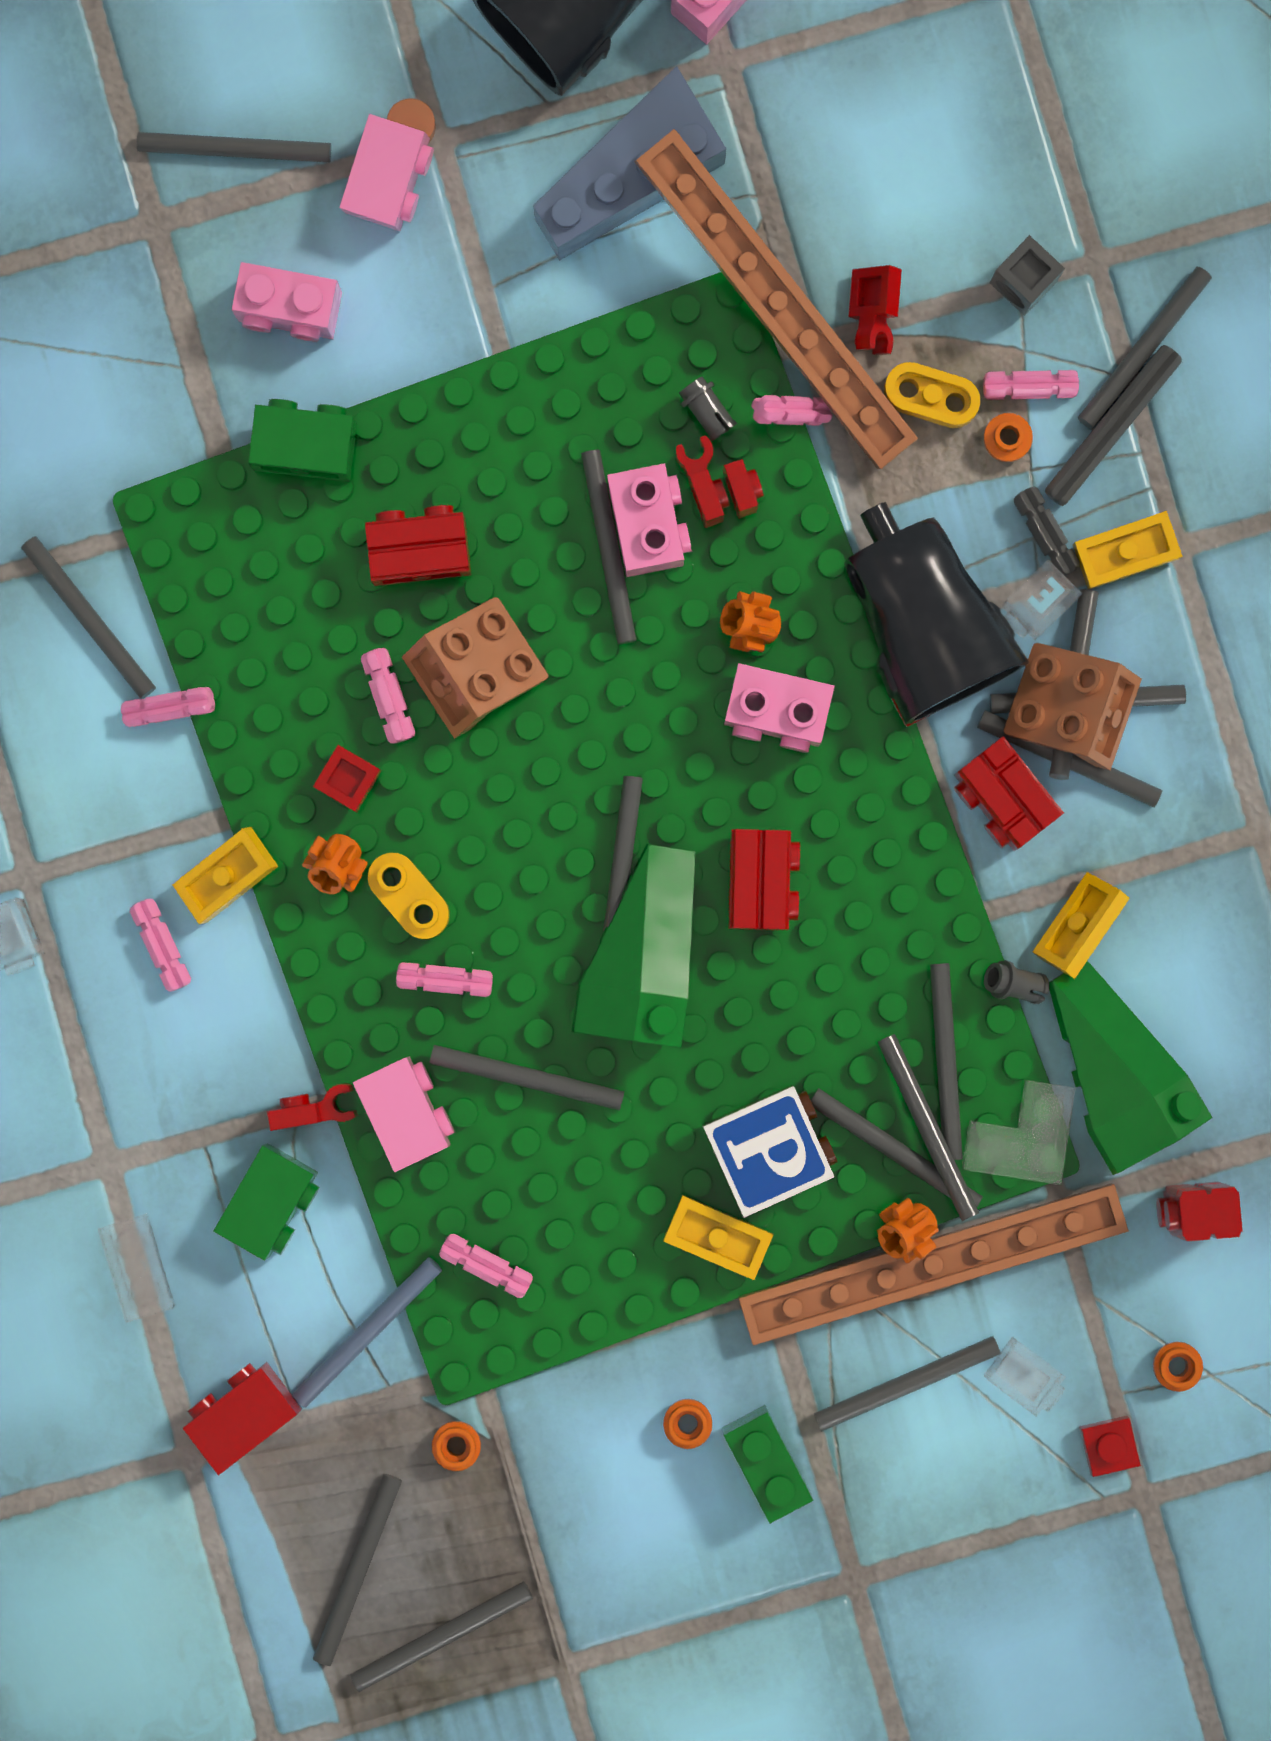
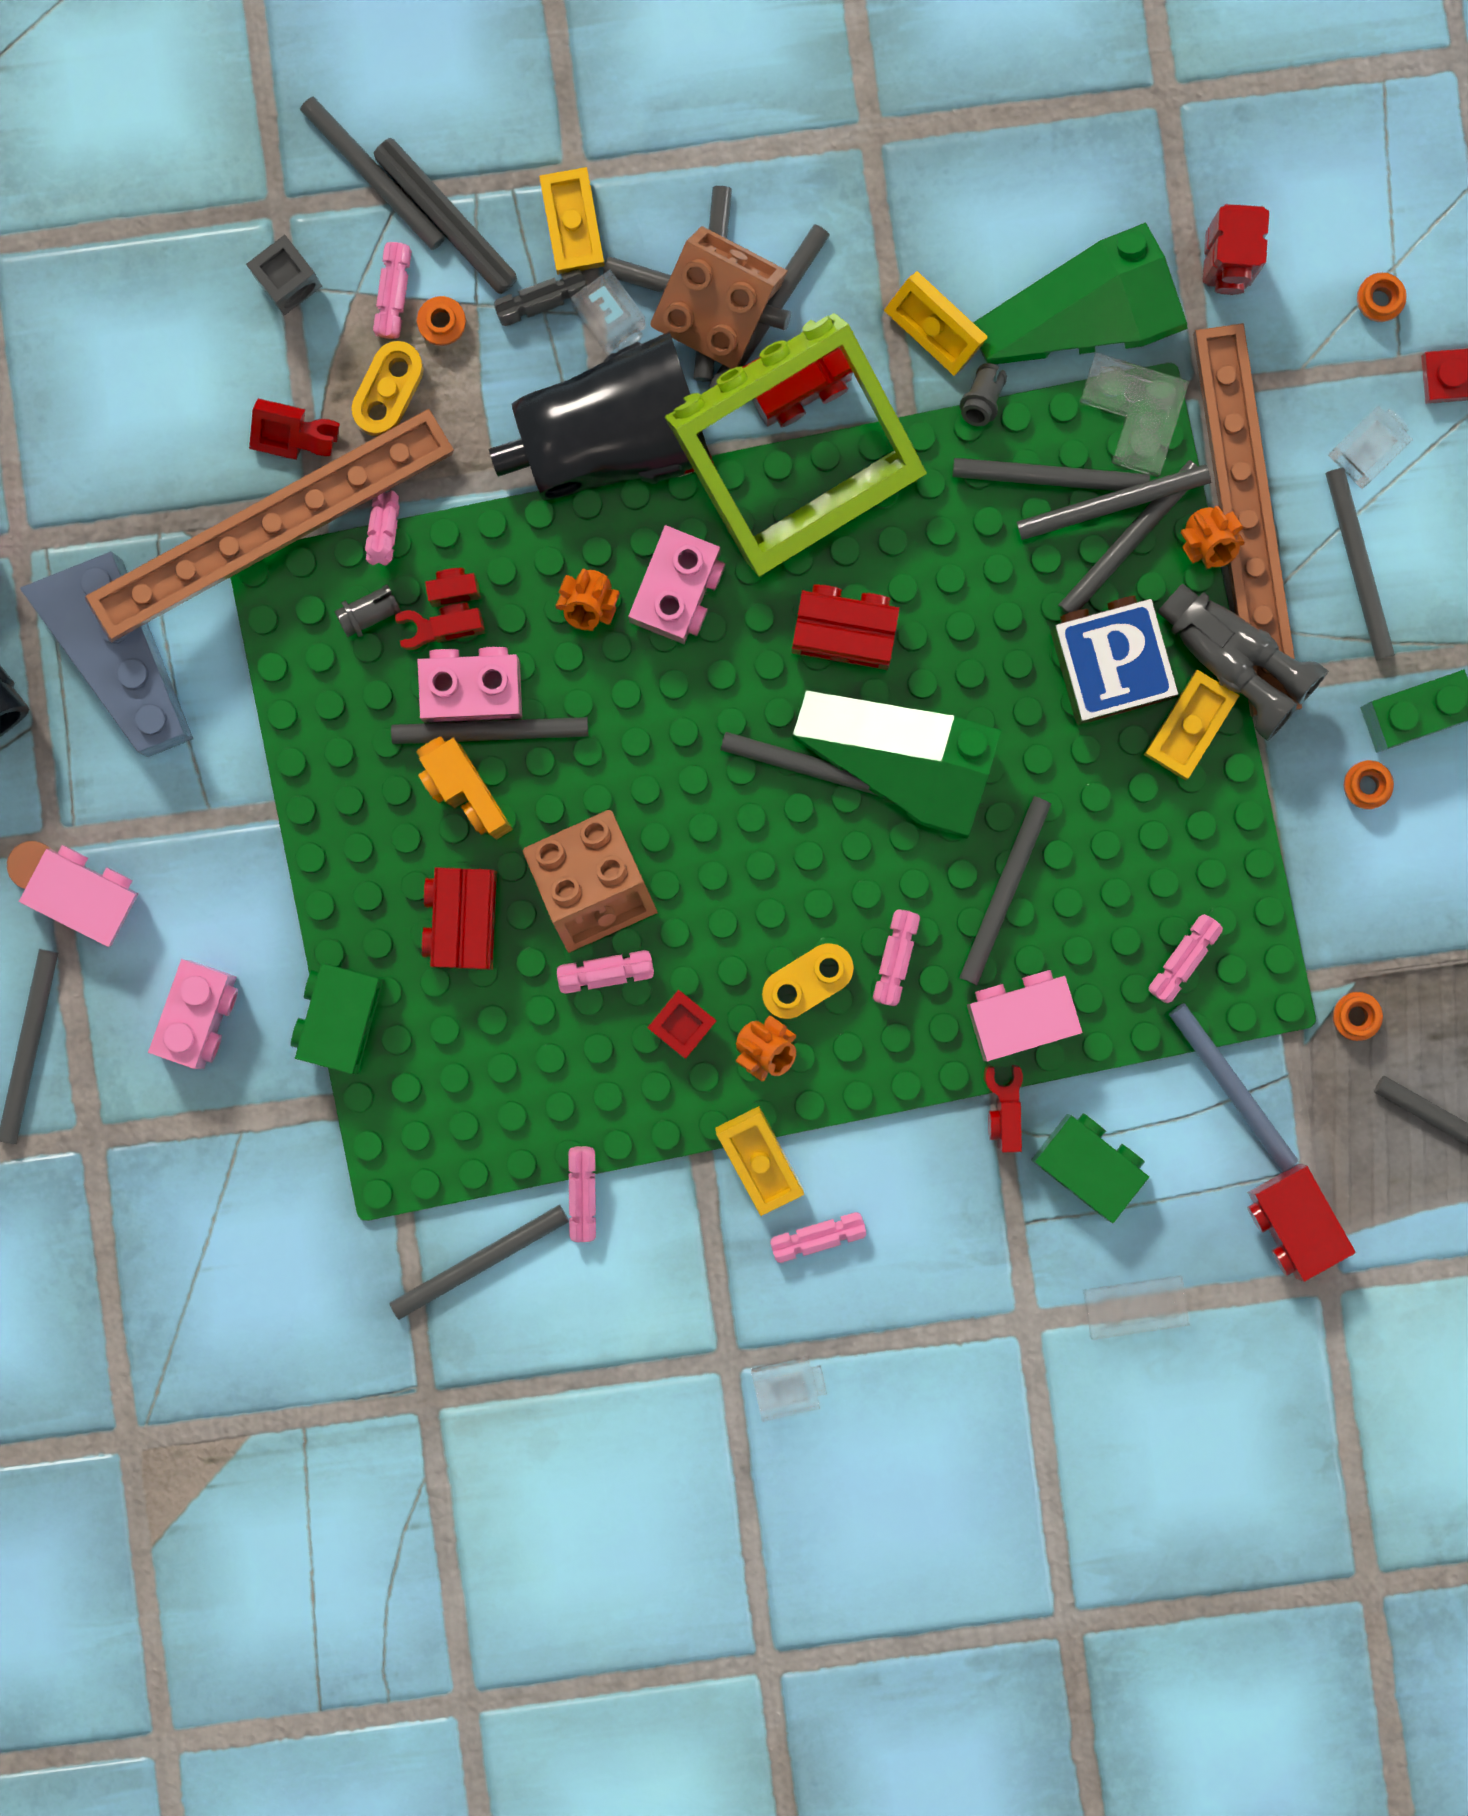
camera: 80 degrees left, 0 degrees up
none -> light orange plate [416,736,513,840]
none -> lime window [664,313,927,577]
none -> dark grey piece [1158,584,1329,741]

